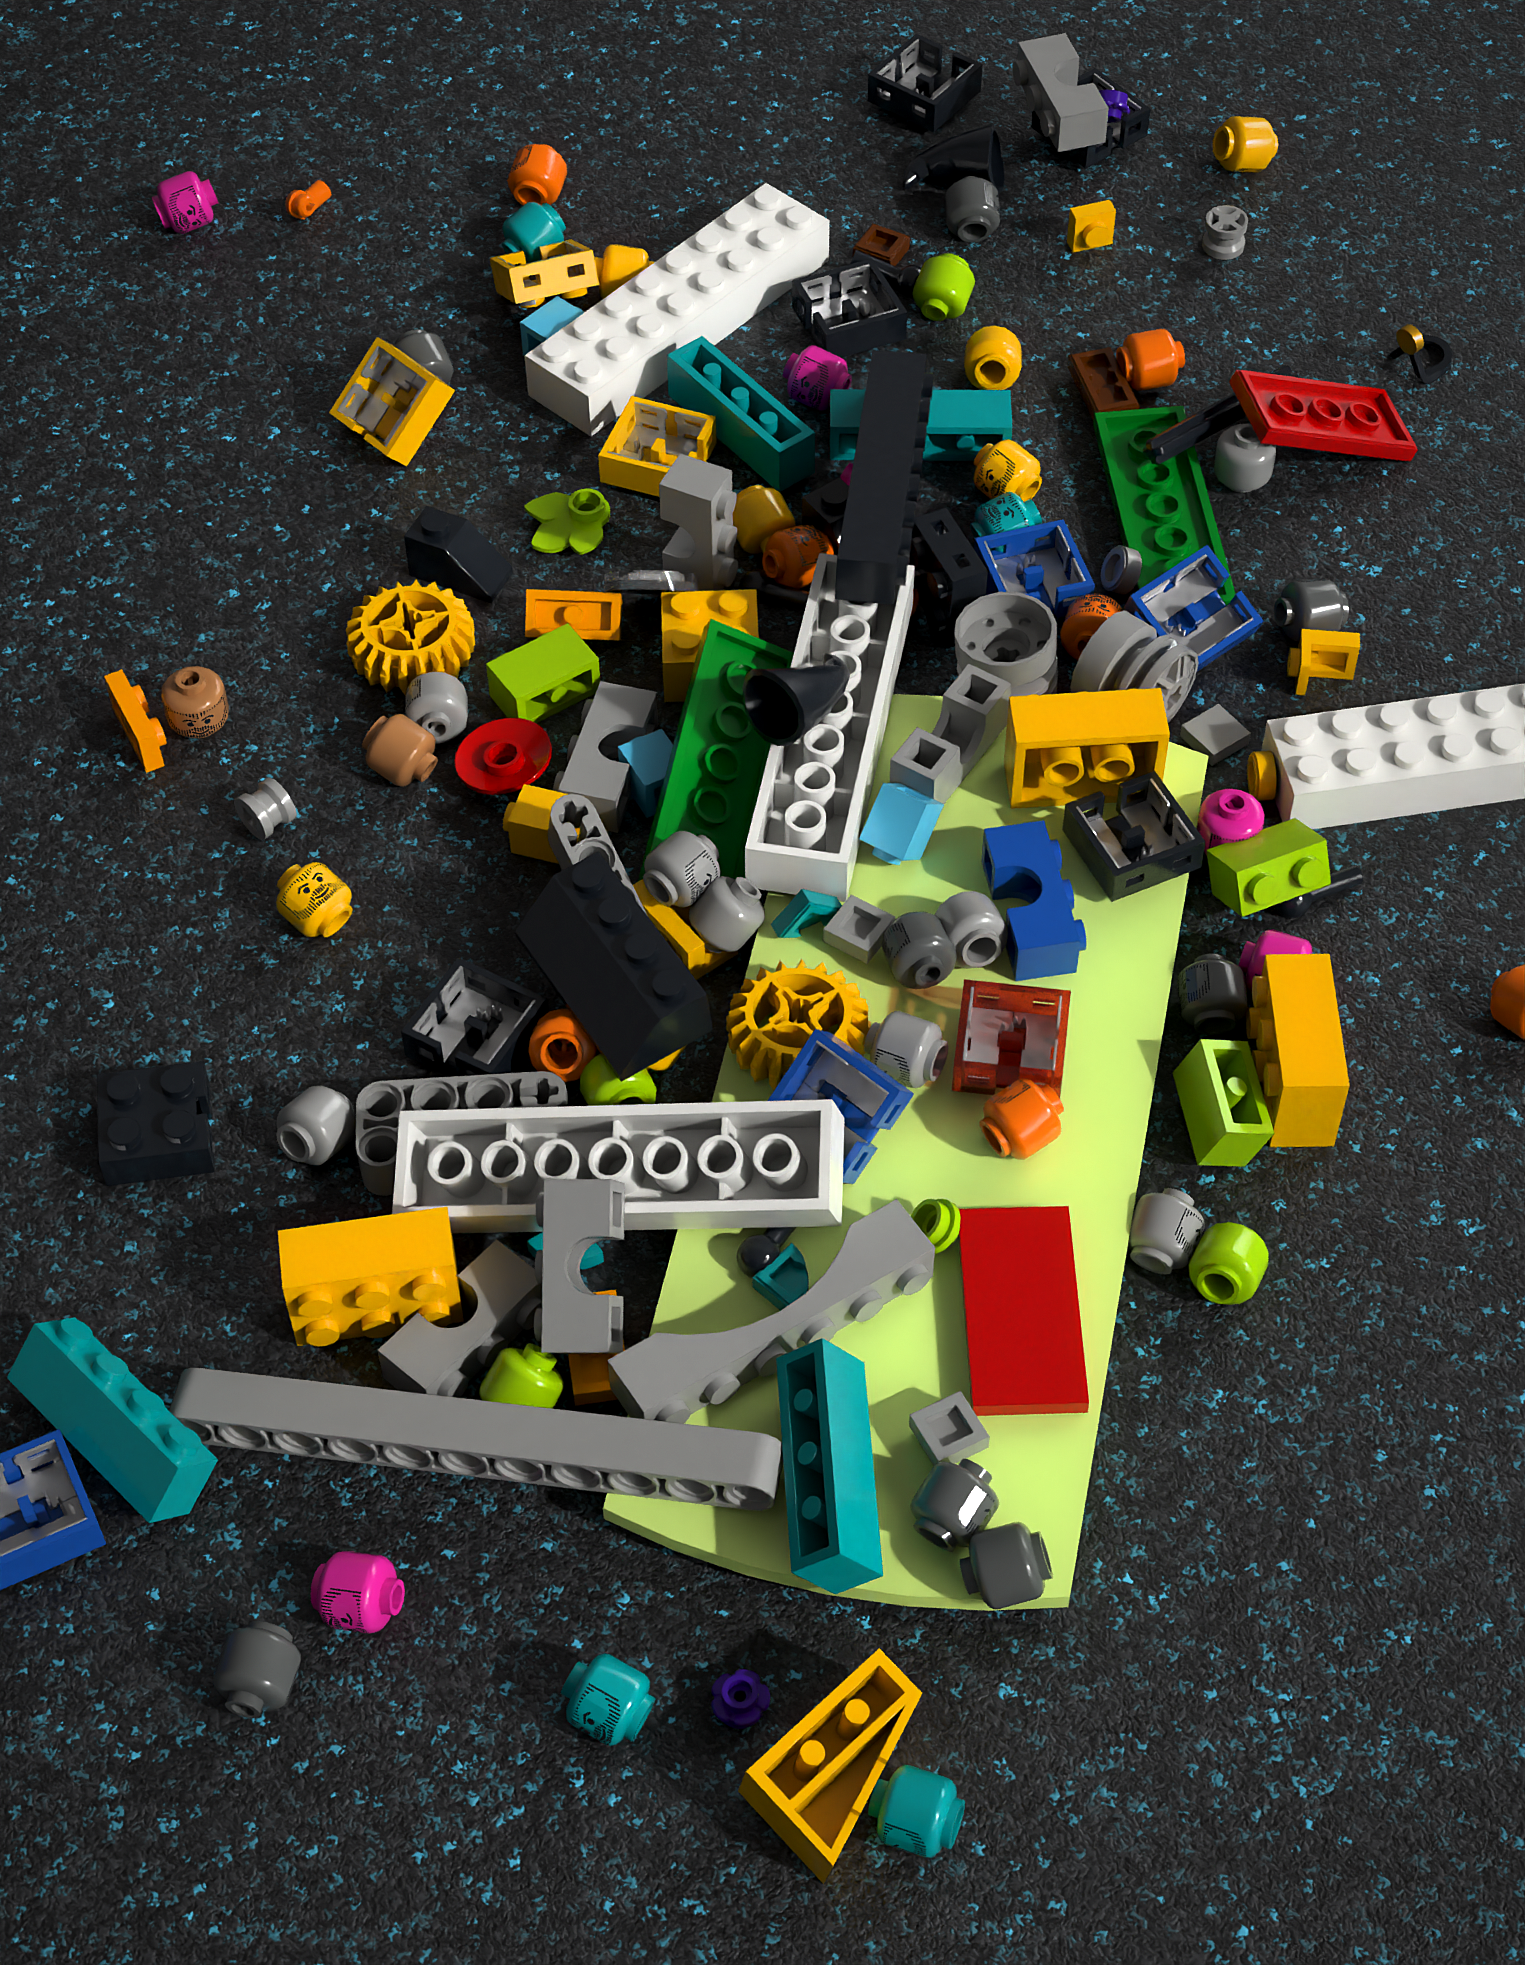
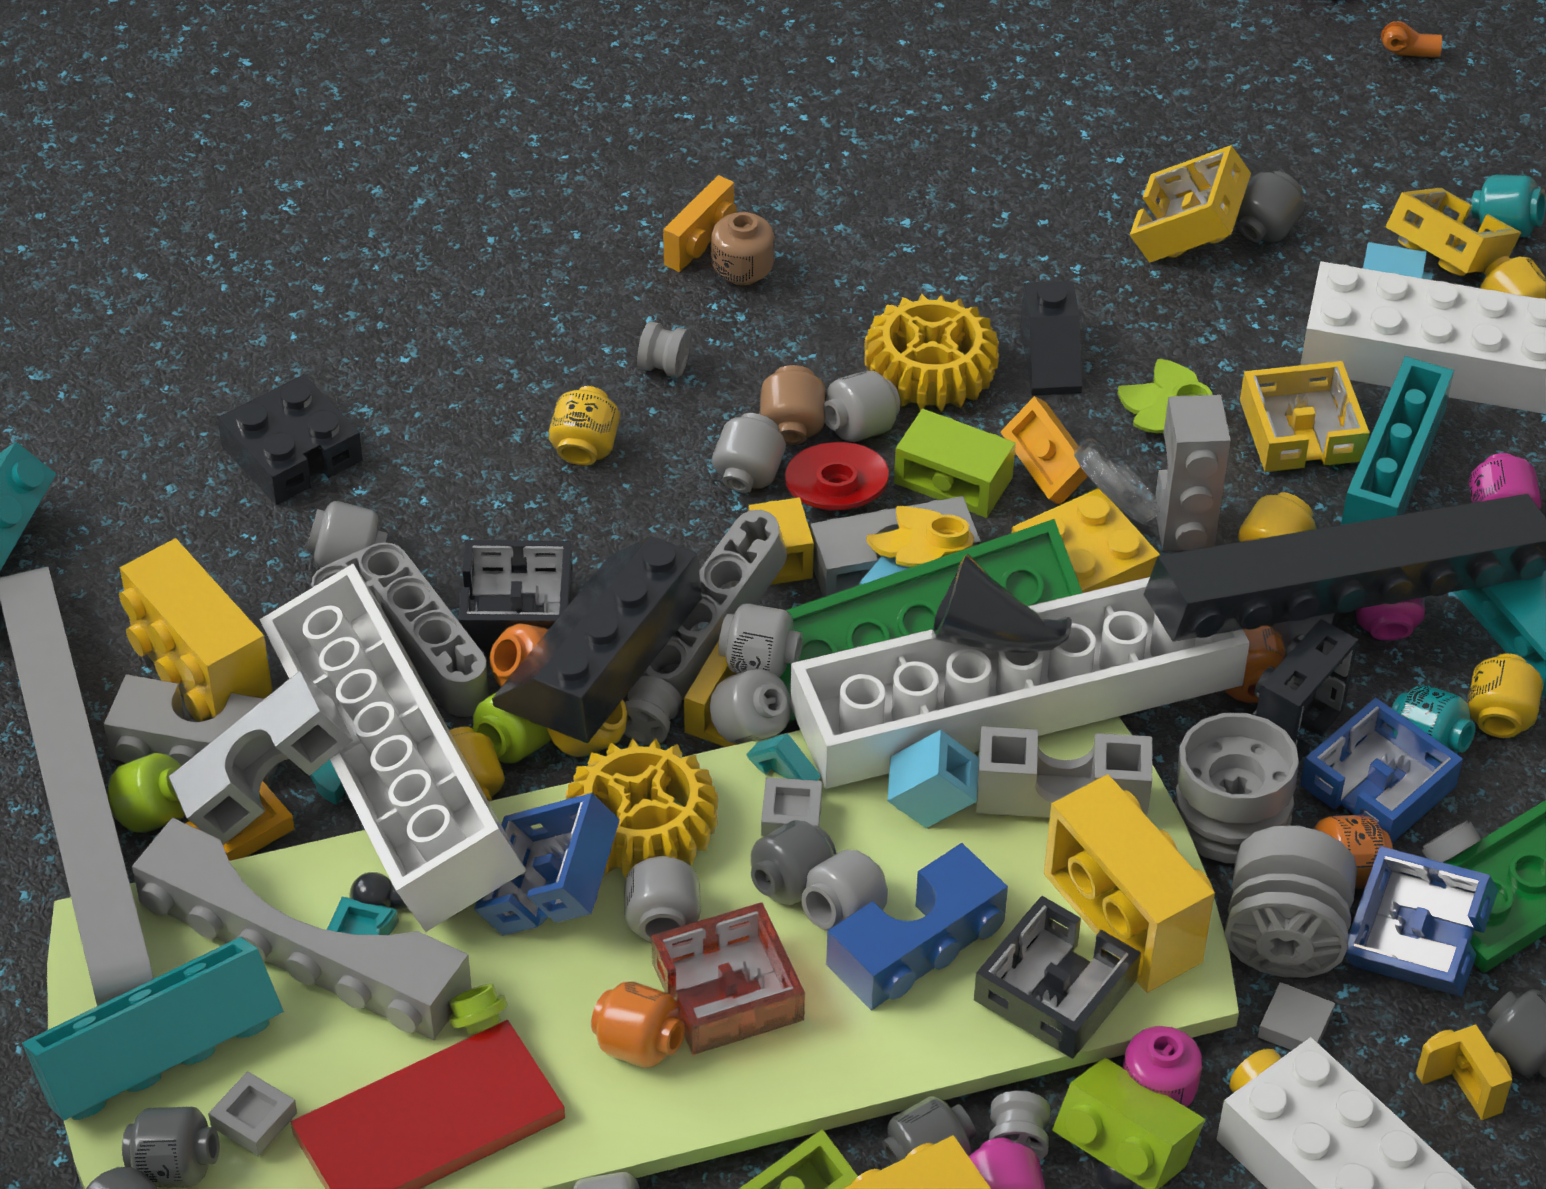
camera: 60 degrees right, 5 degrees down
none -> light grey head [712,413,786,493]
none -> yellow plate [866,506,974,567]
none -> light grey wheel [989,1091,1050,1160]

